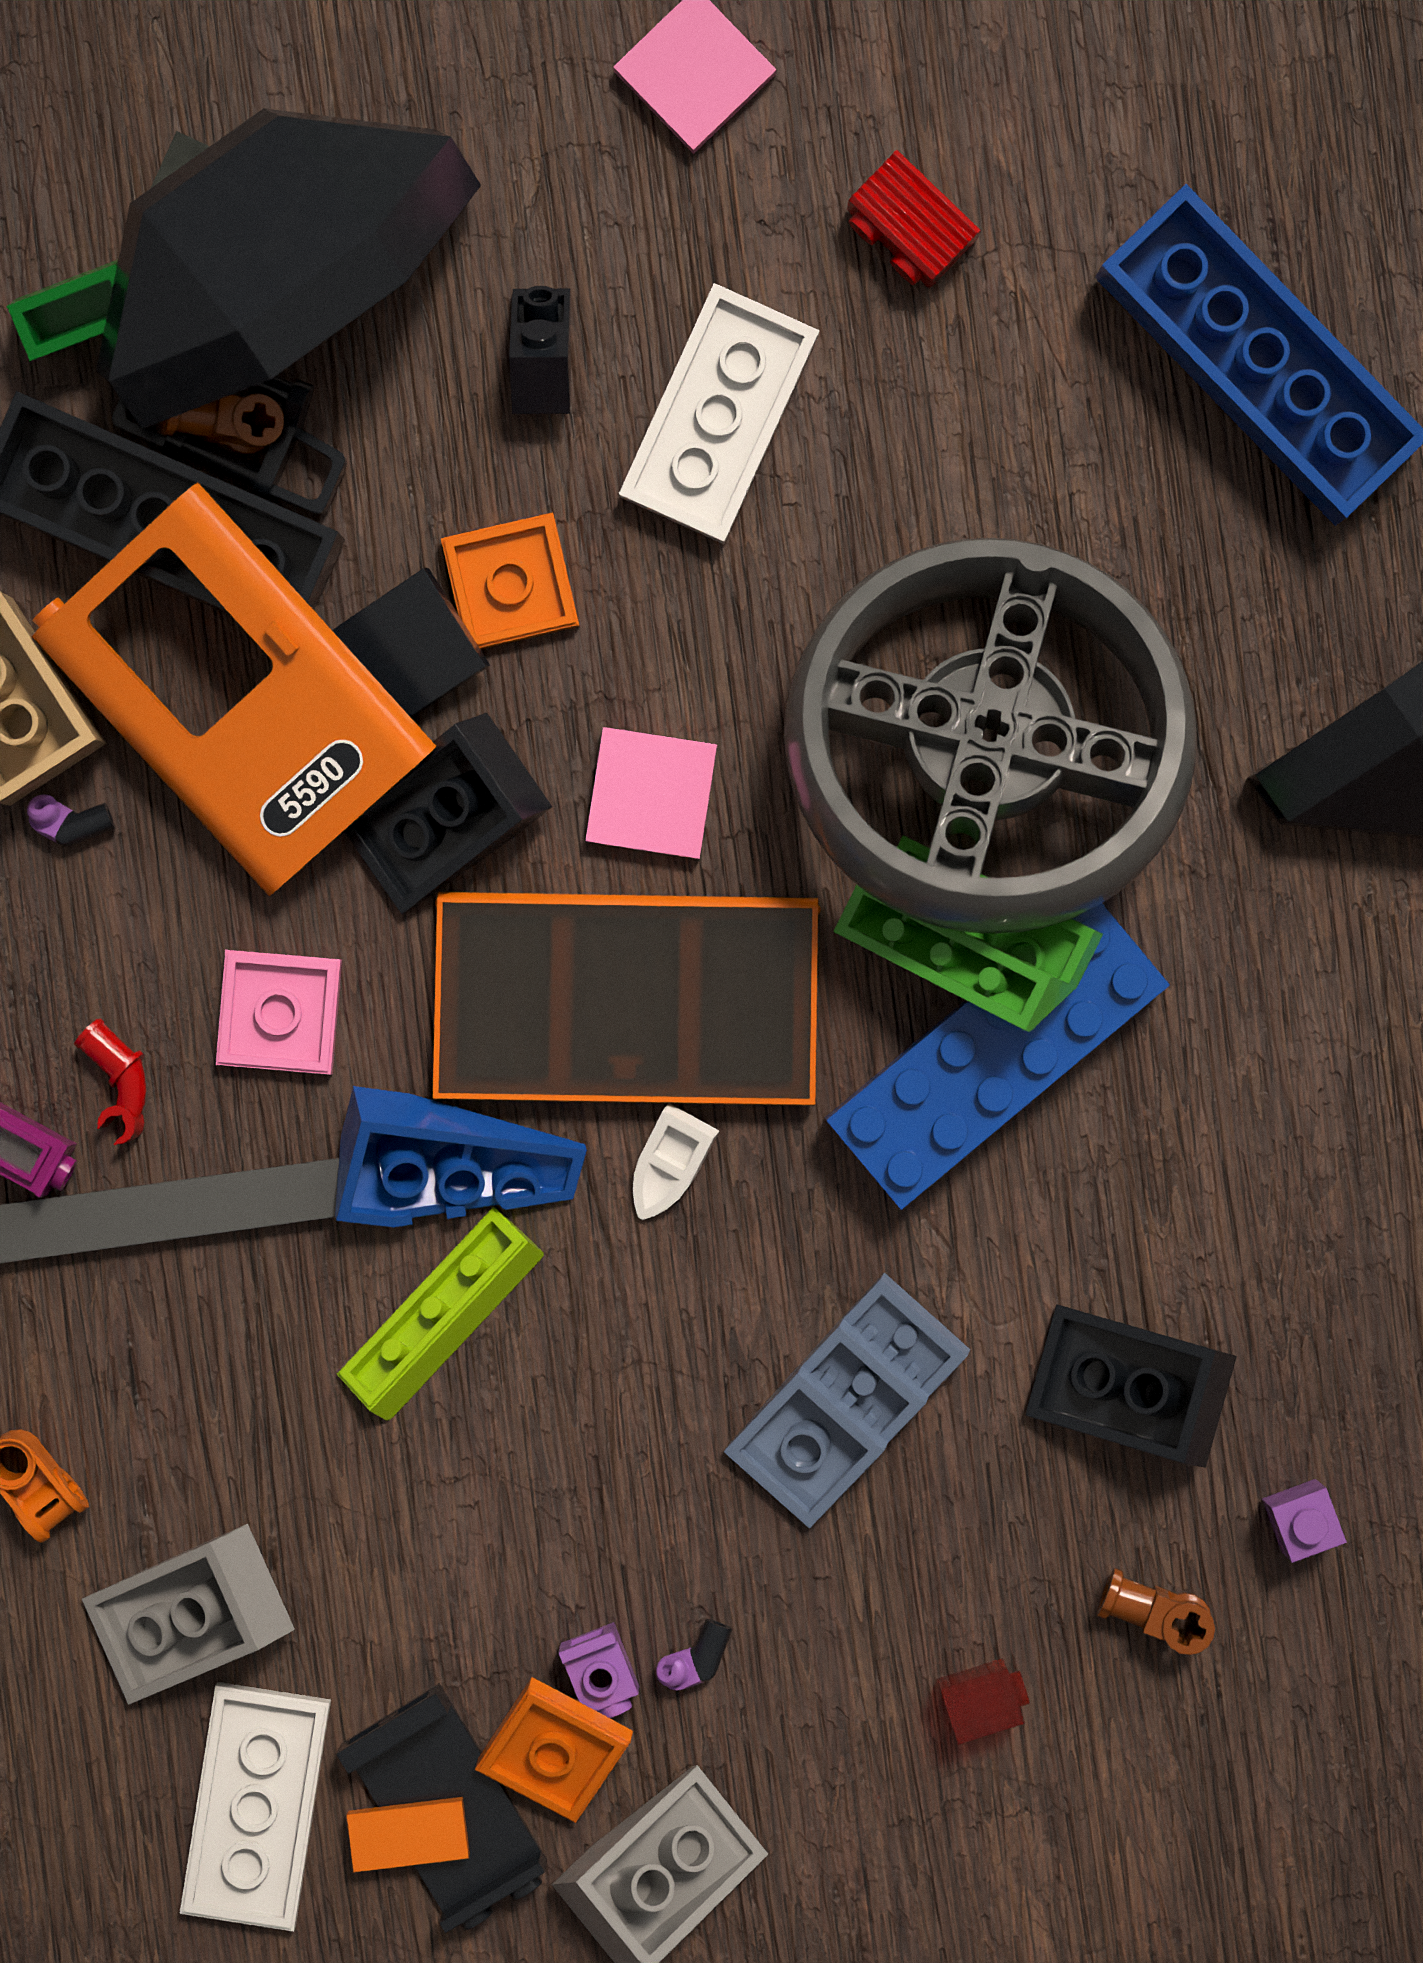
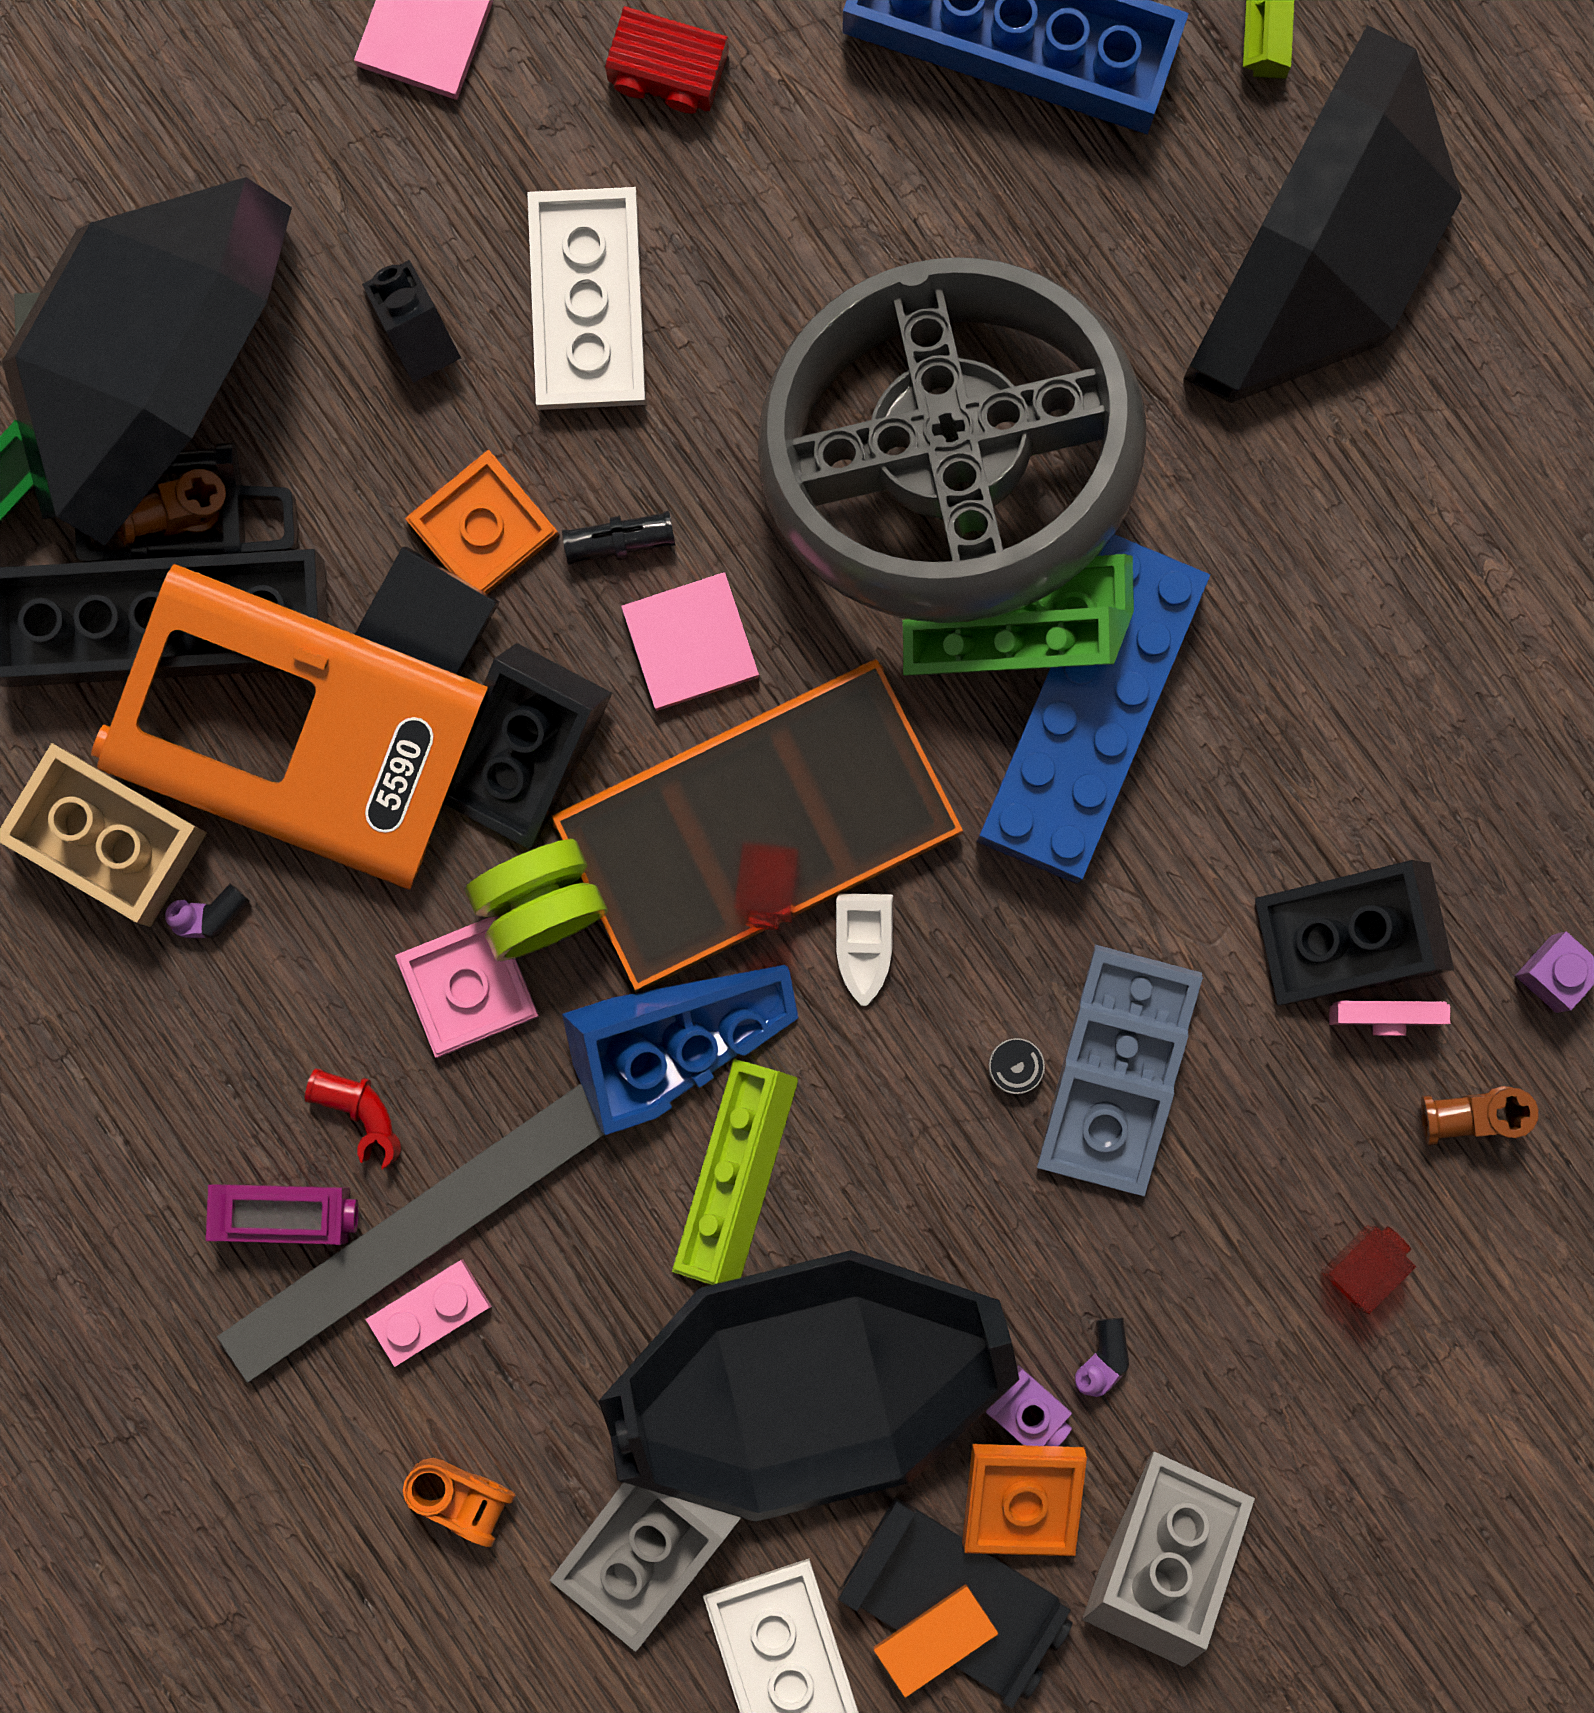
camera: 20 degrees left, 5 degrees down
none -> bright pink plate [366,1259,492,1367]
none -> lime wheel [464,839,608,962]
none -> black pin [562,511,676,565]
none -> black panel [599,1250,1020,1522]
none -> clear red brick [734,842,801,930]
none -> black tile [988,1038,1045,1094]
none -> bright pink plate [1329,1001,1450,1036]

